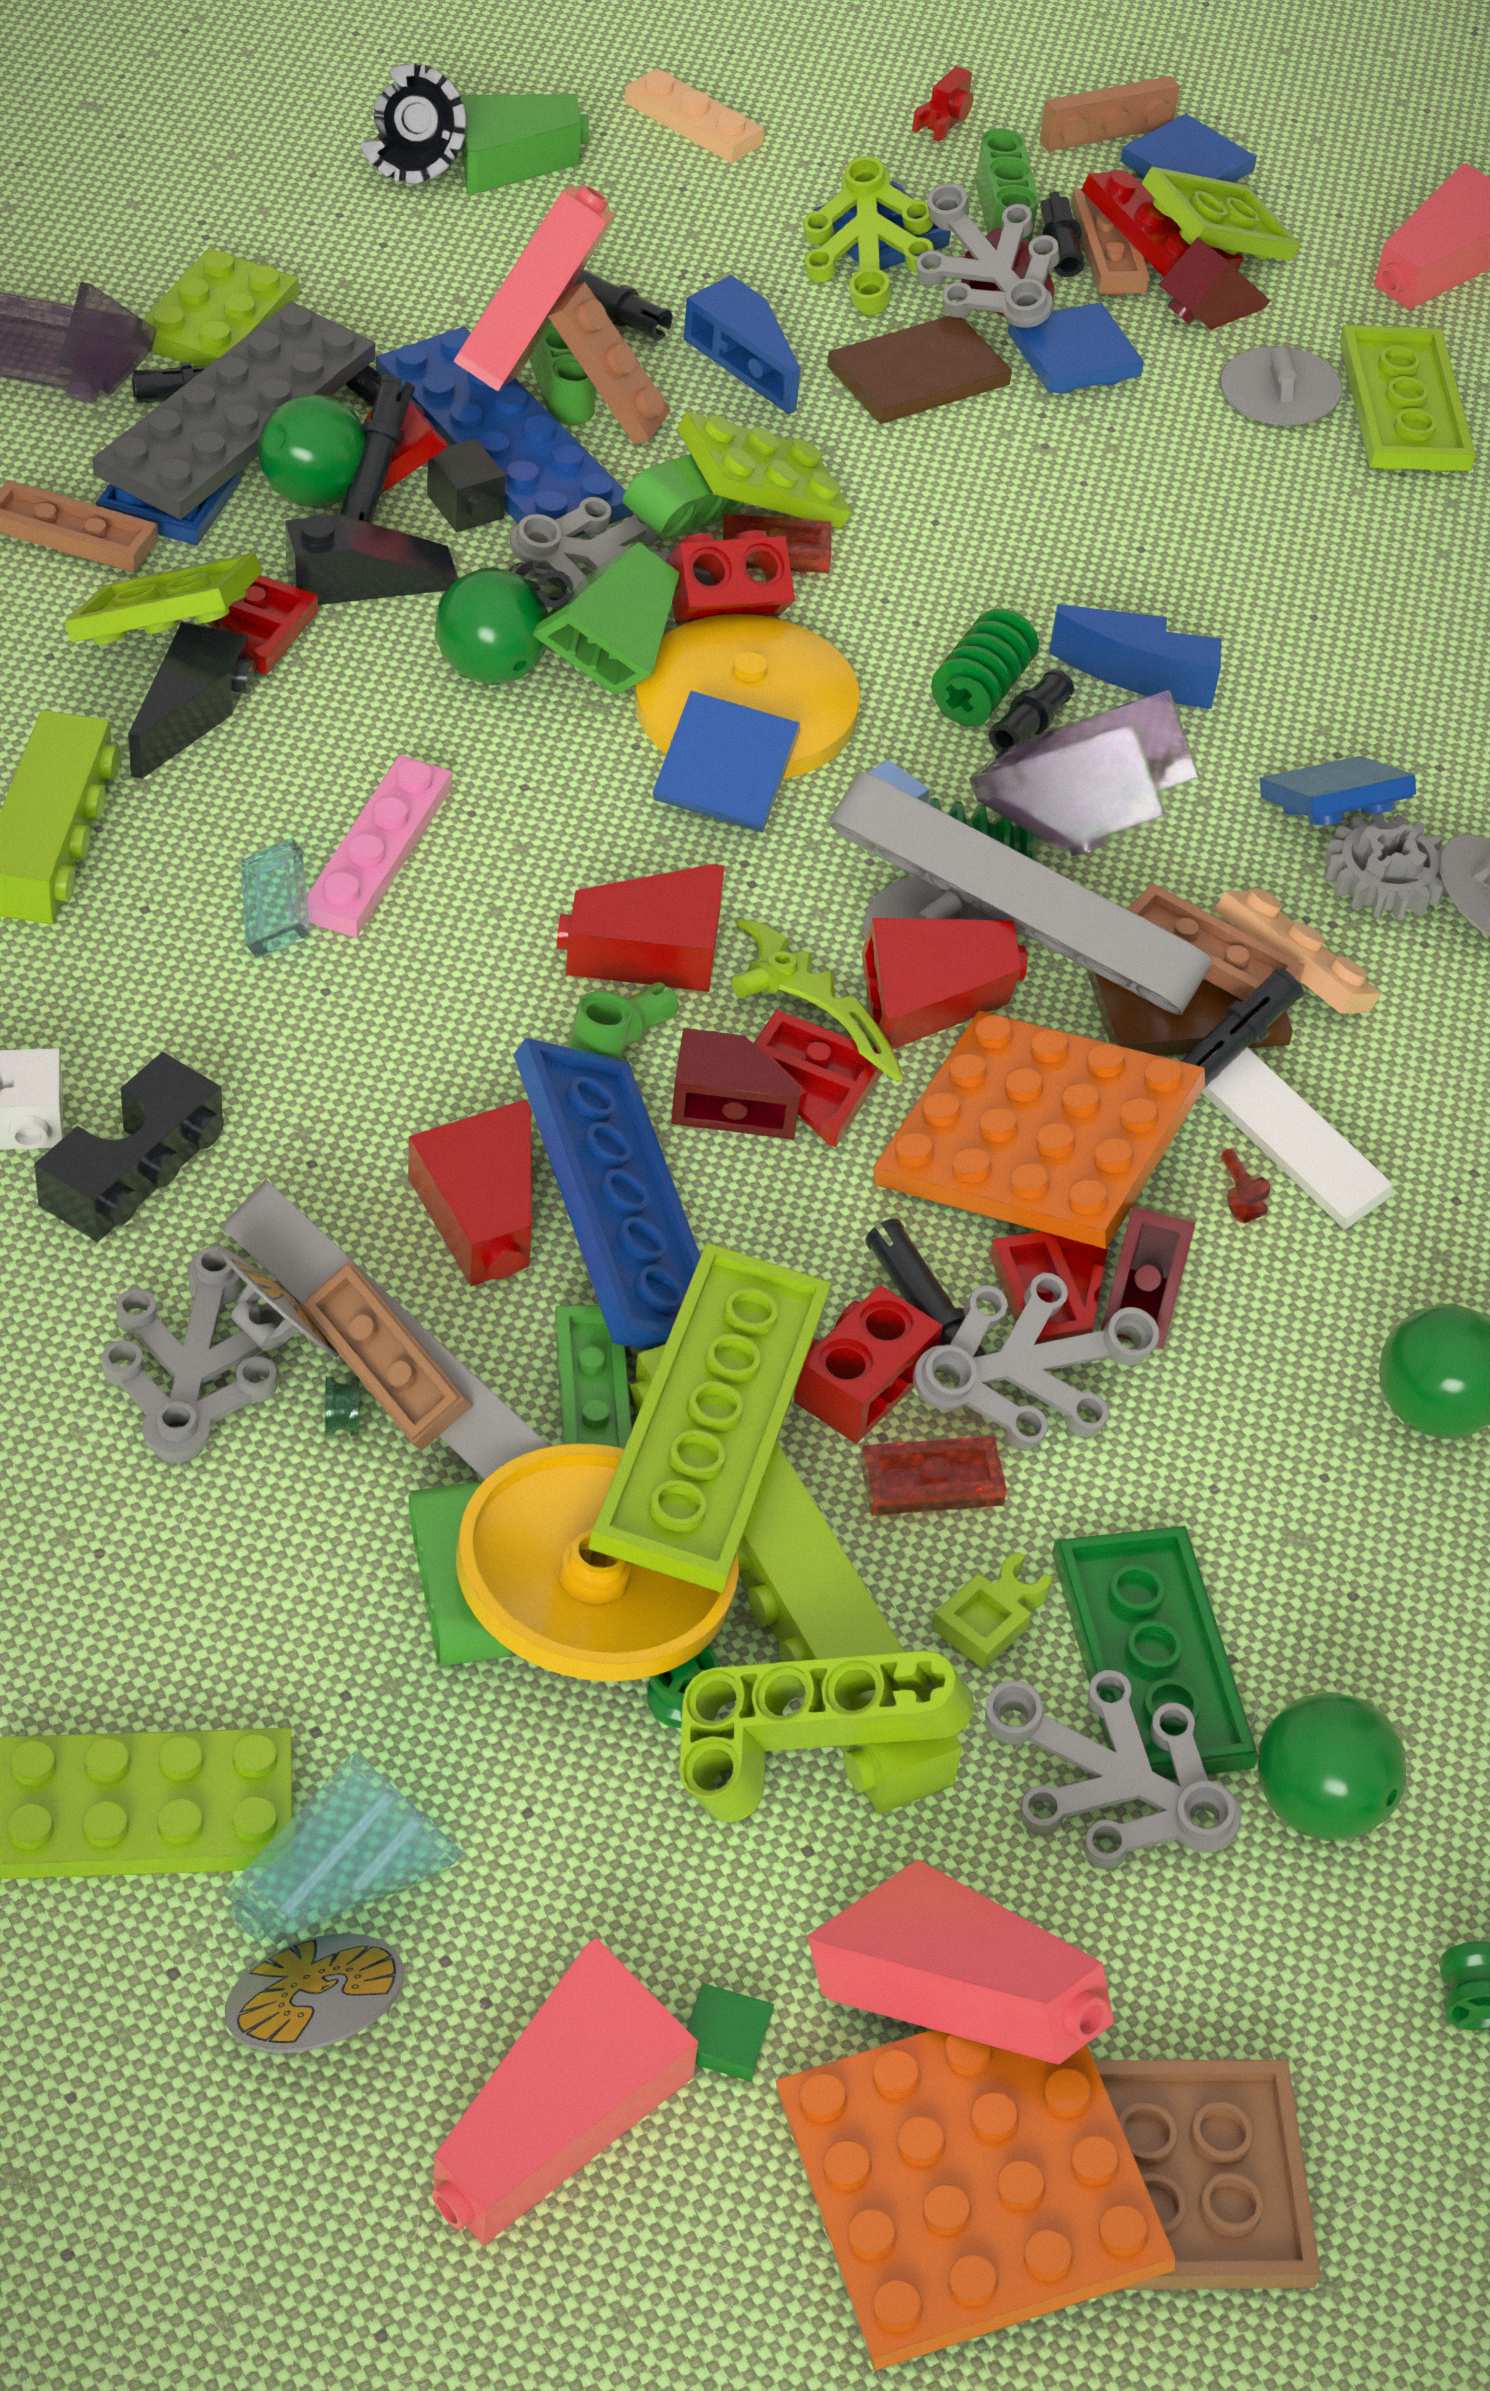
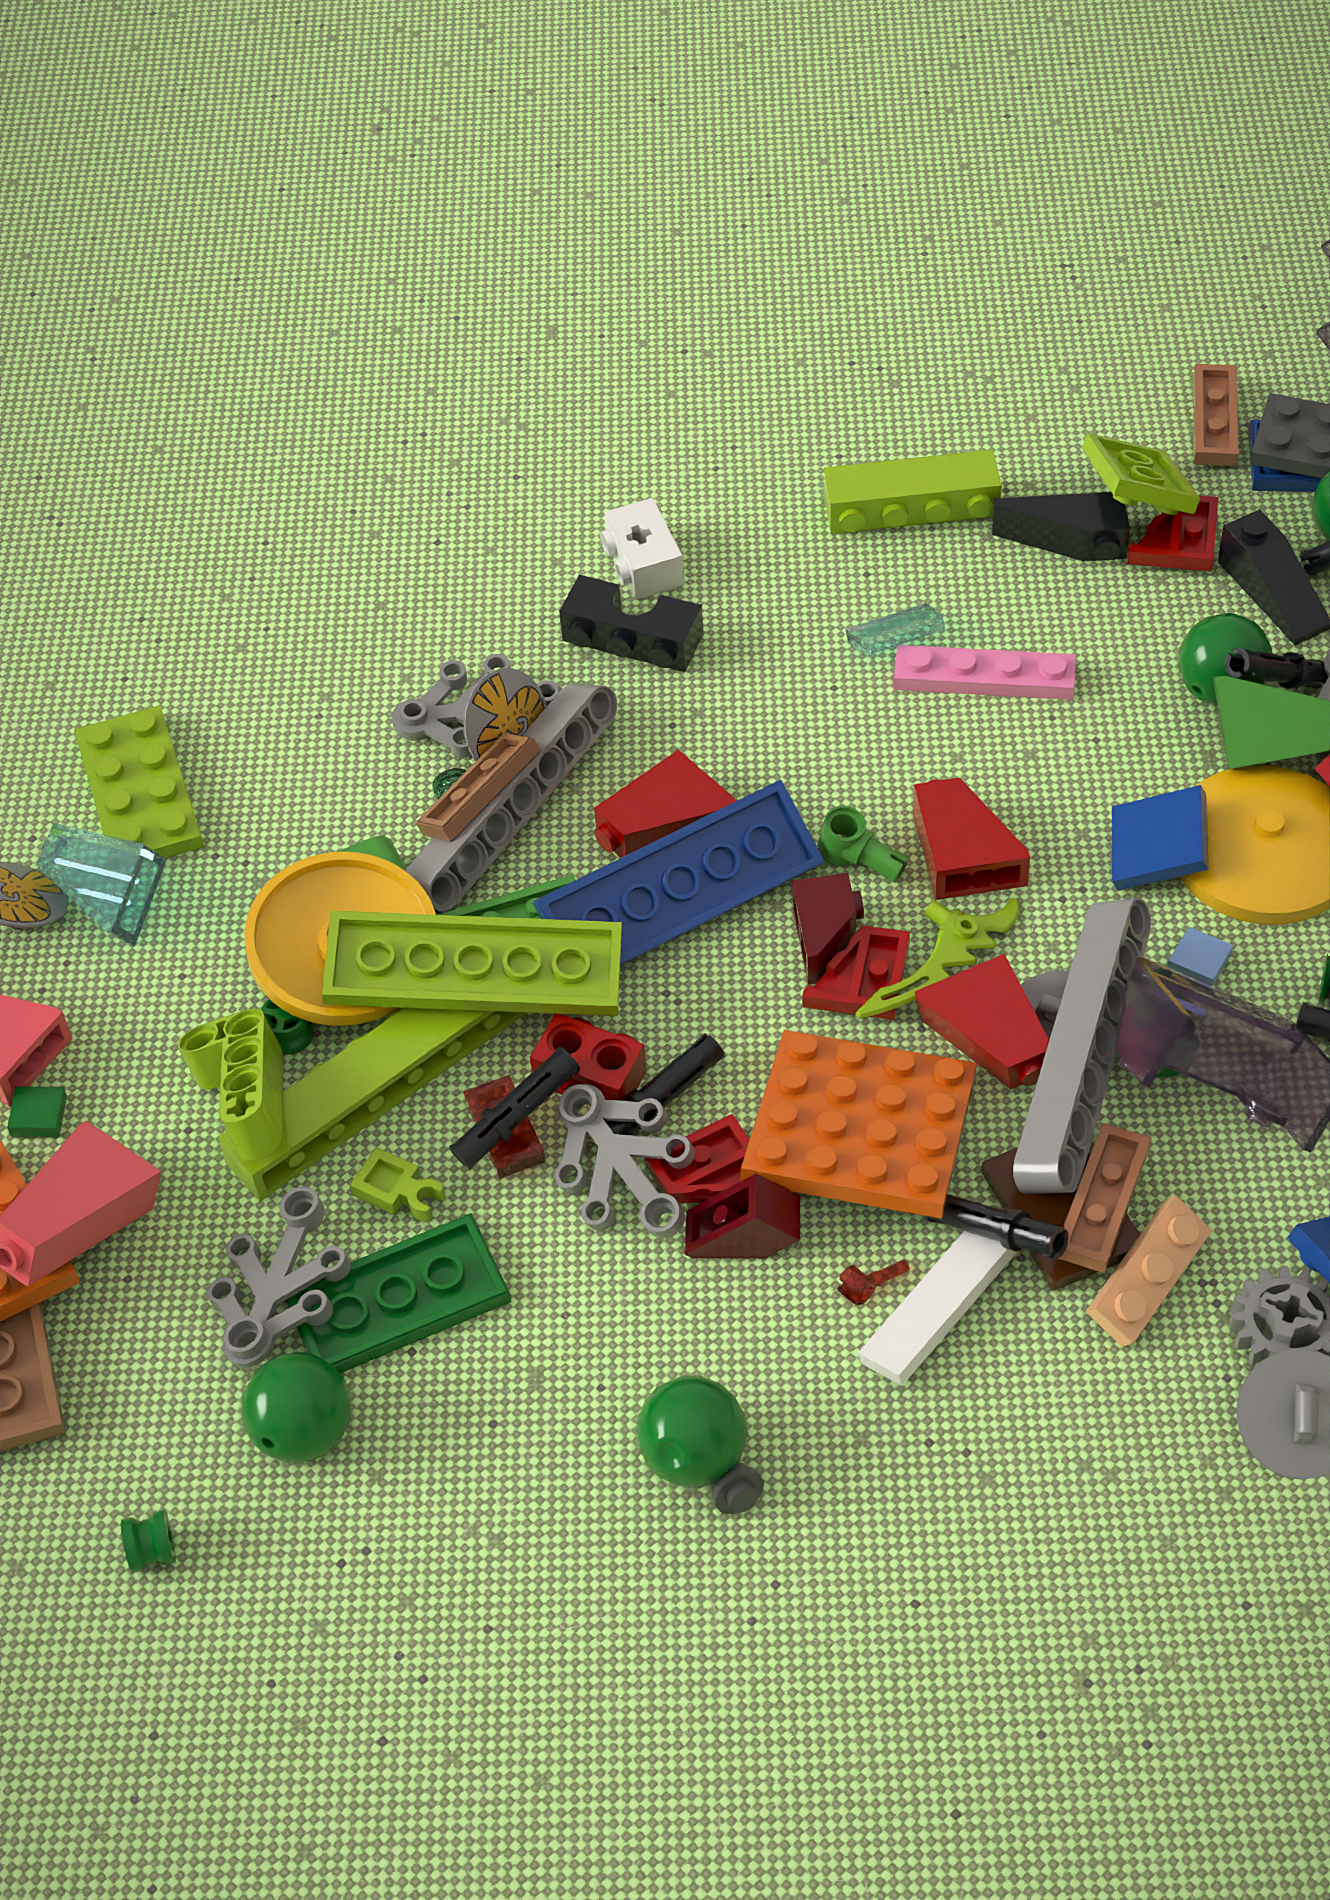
camera: 85 degrees right, 5 degrees up
none -> black pin [449,1046,581,1171]

